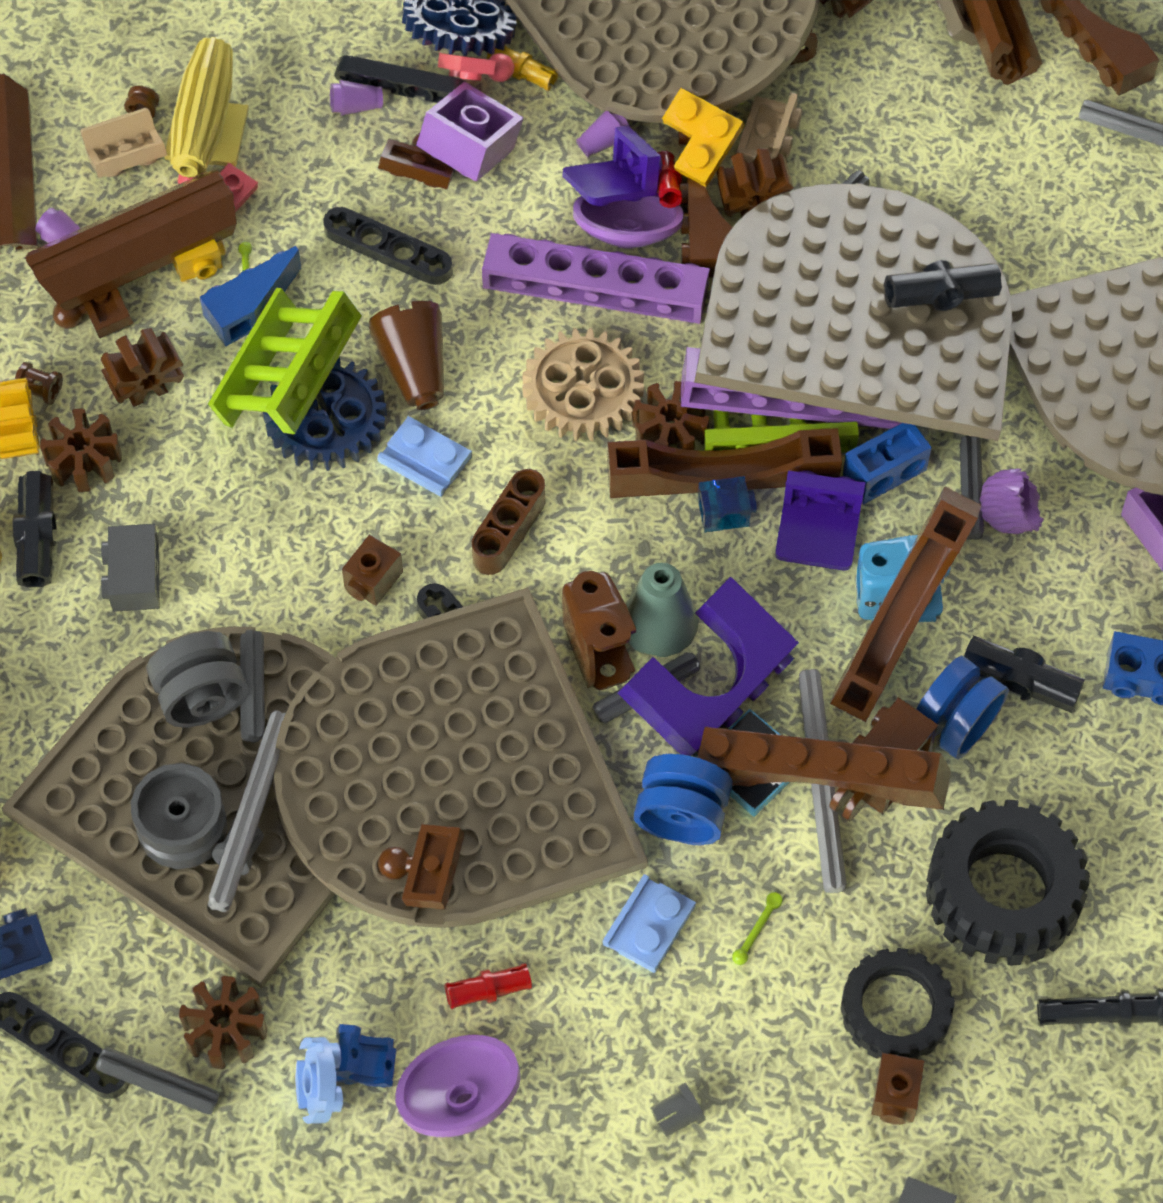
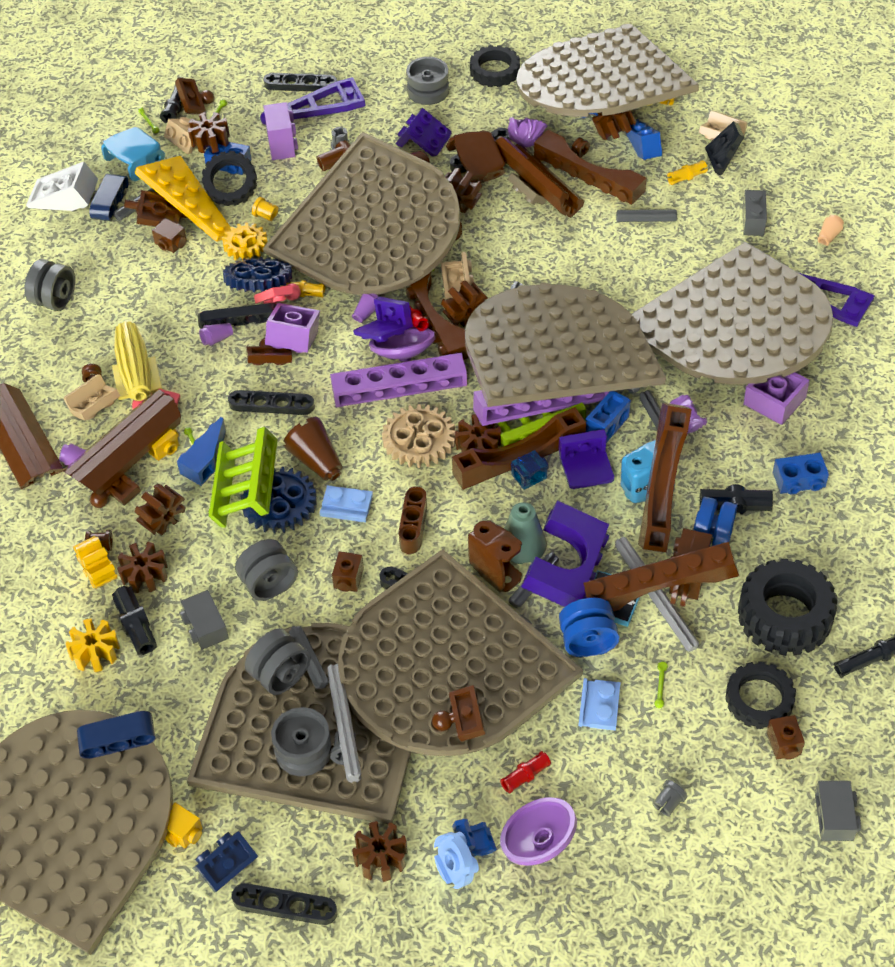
camera: 20 degrees left, 10 degrees down
dark grey axle [96,1047,219,1115] -> none
yellow plate [662,88,744,188] -> none
black piece [883,260,1002,311] -> none
none -> dark grey wheel [235,539,298,601]

